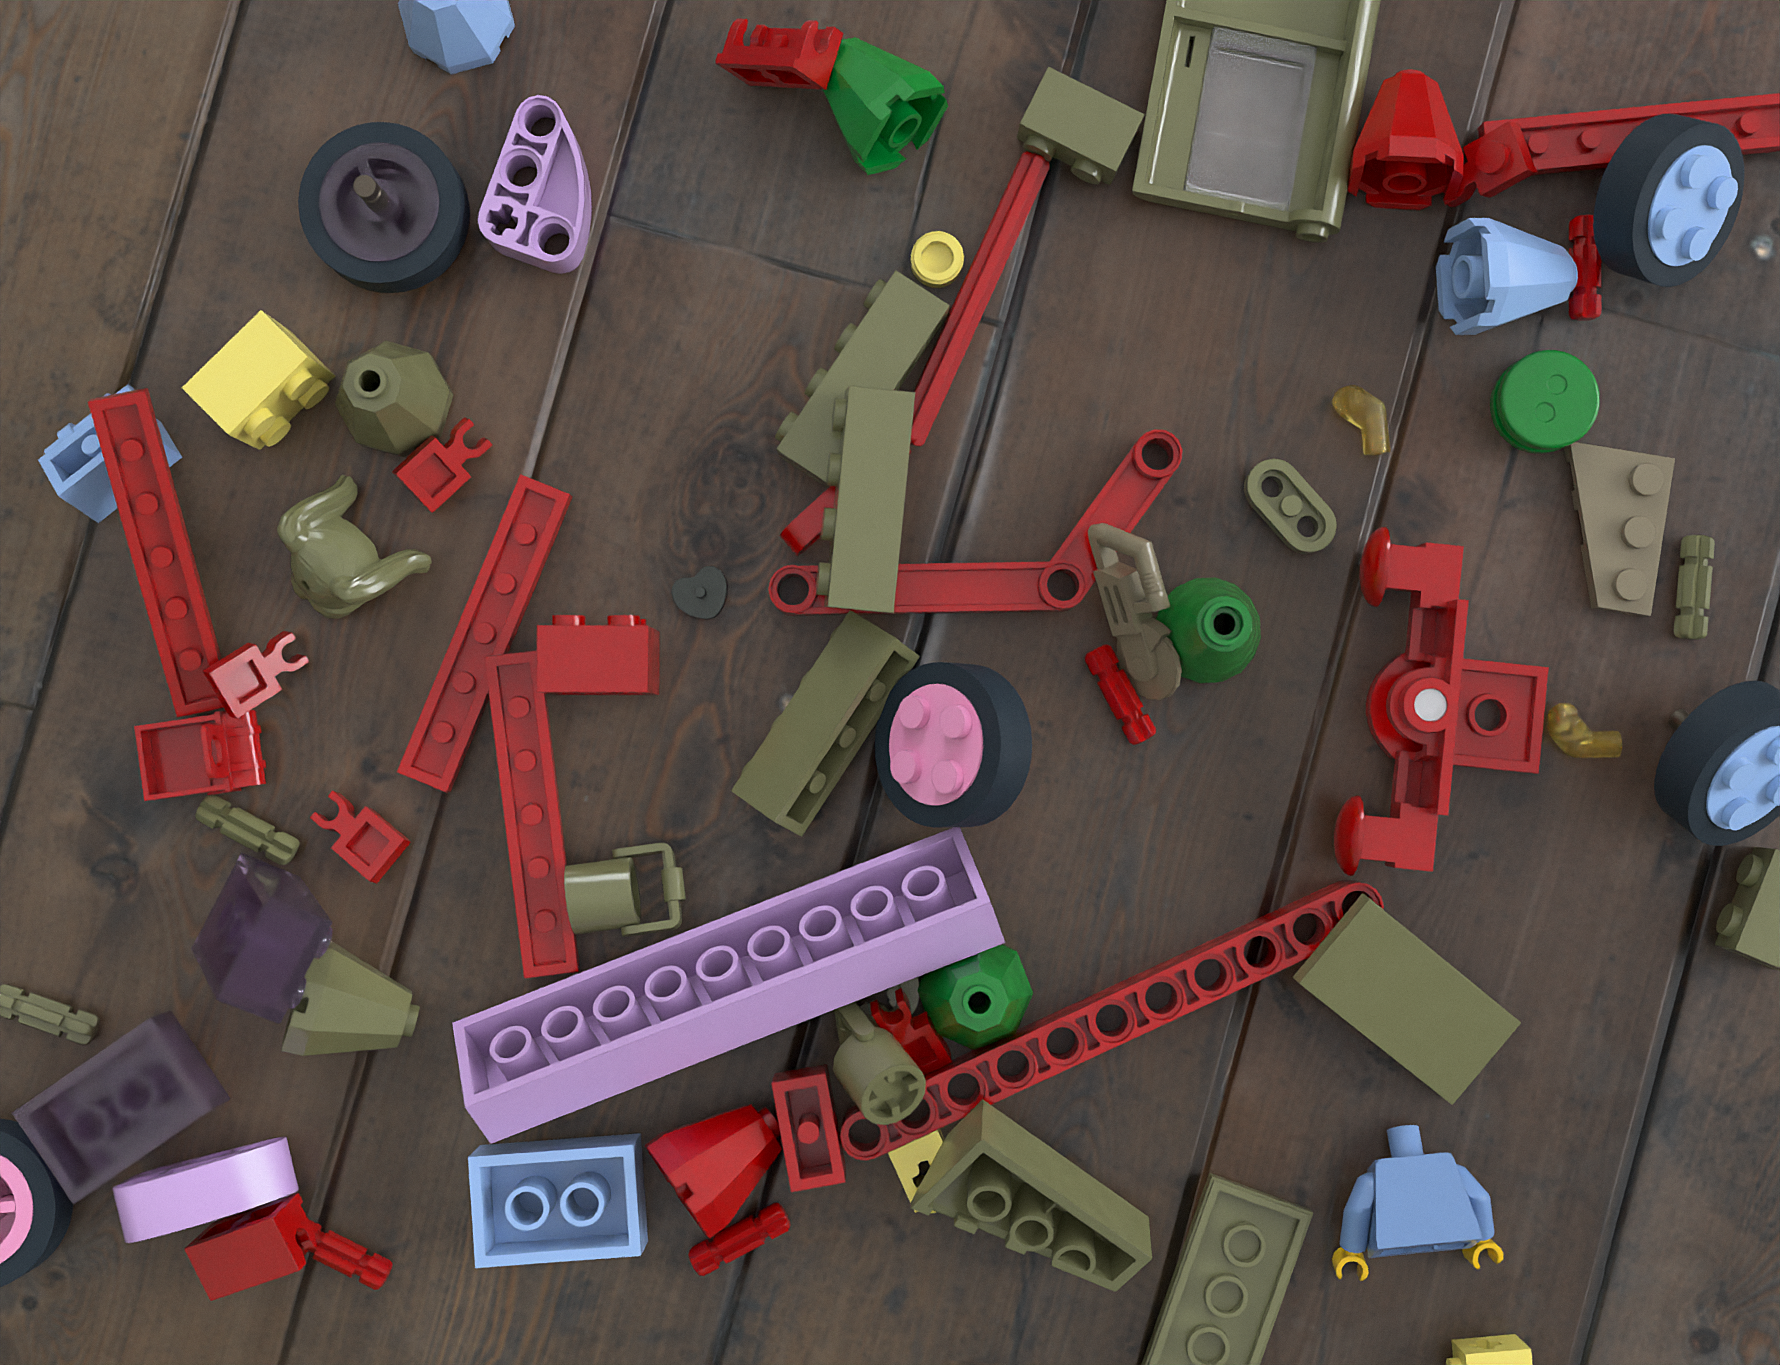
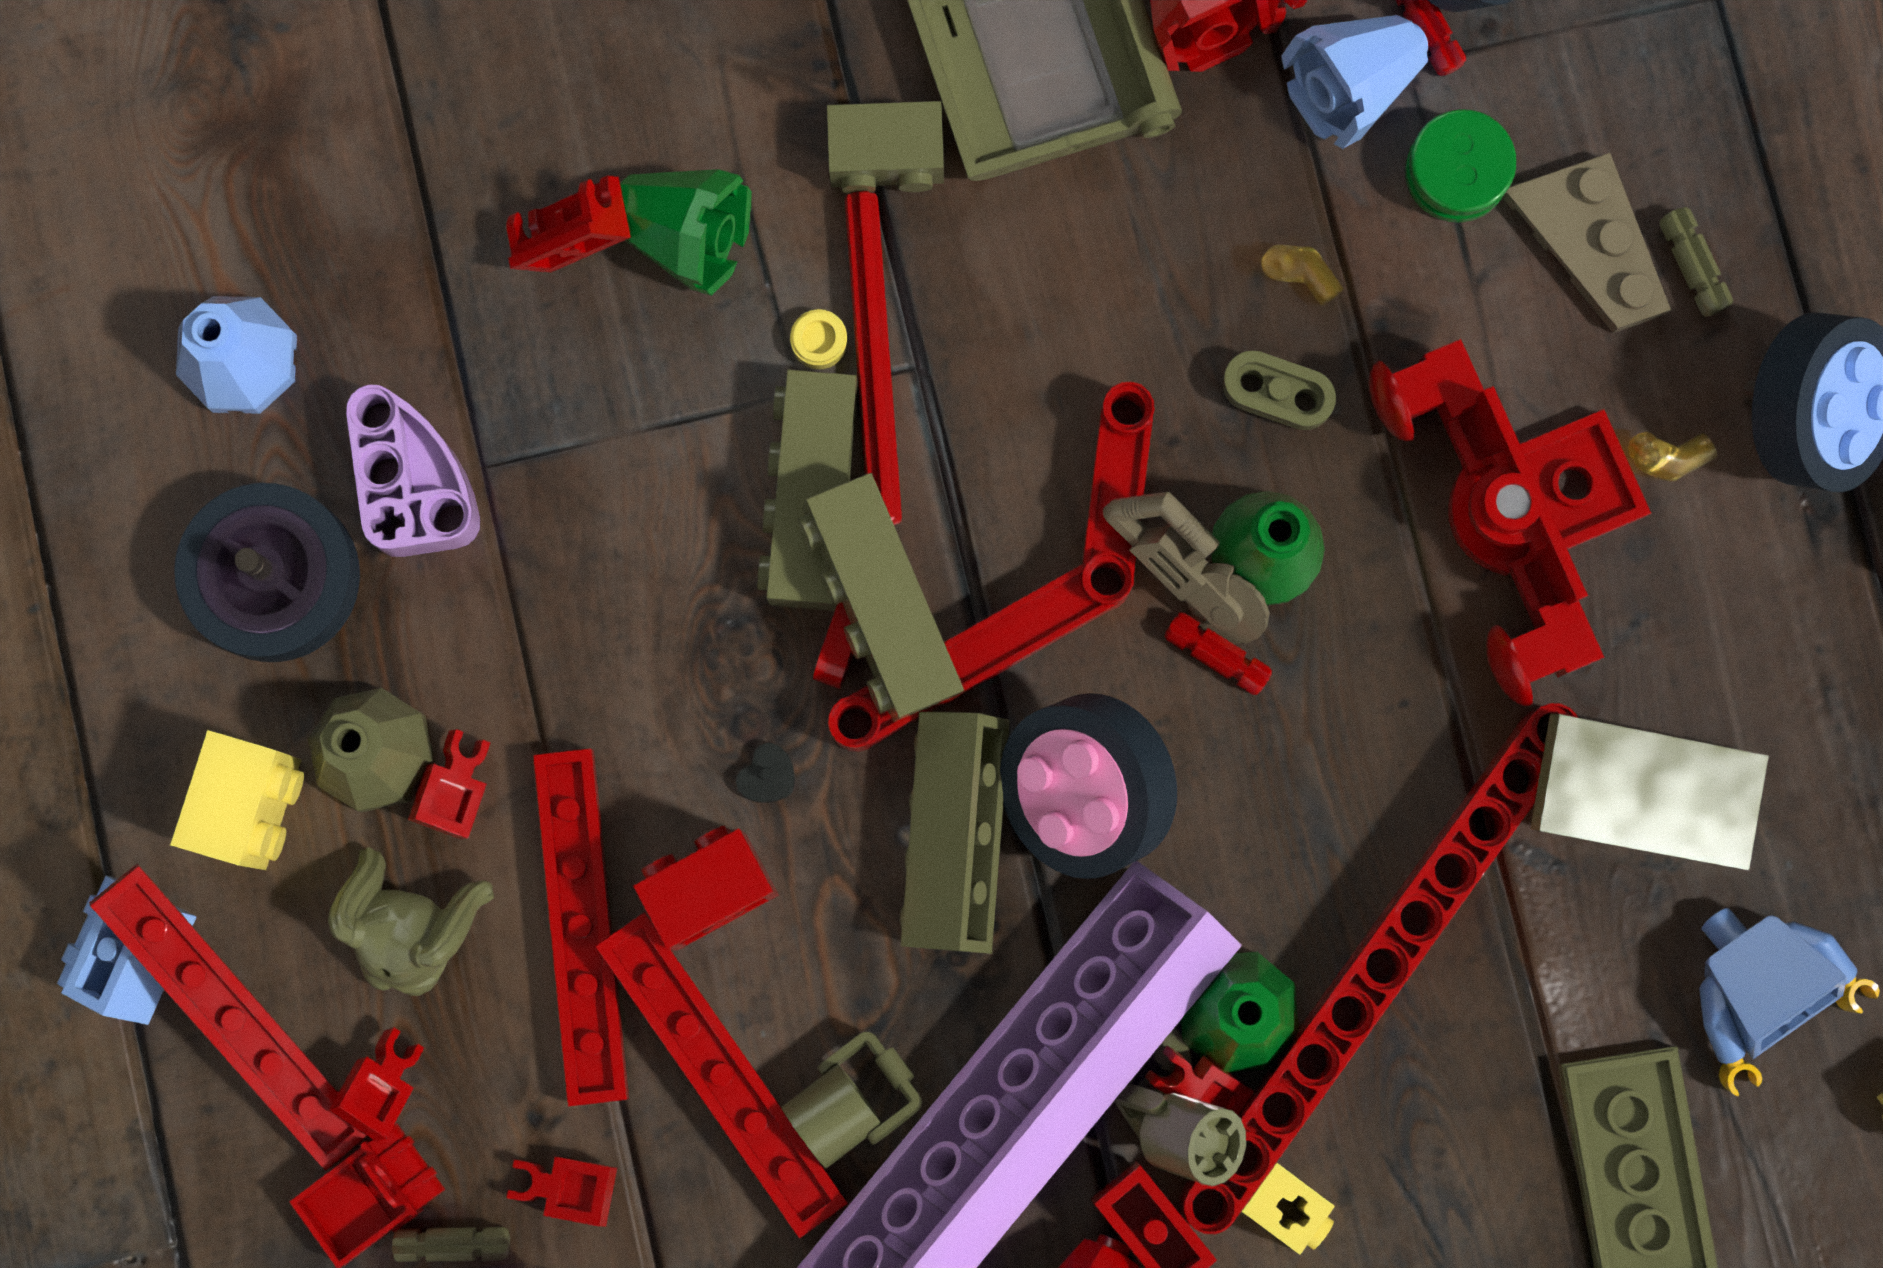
camera: 25 degrees left, 5 degrees down
olive wedge [911,1100,1152,1292] -> none

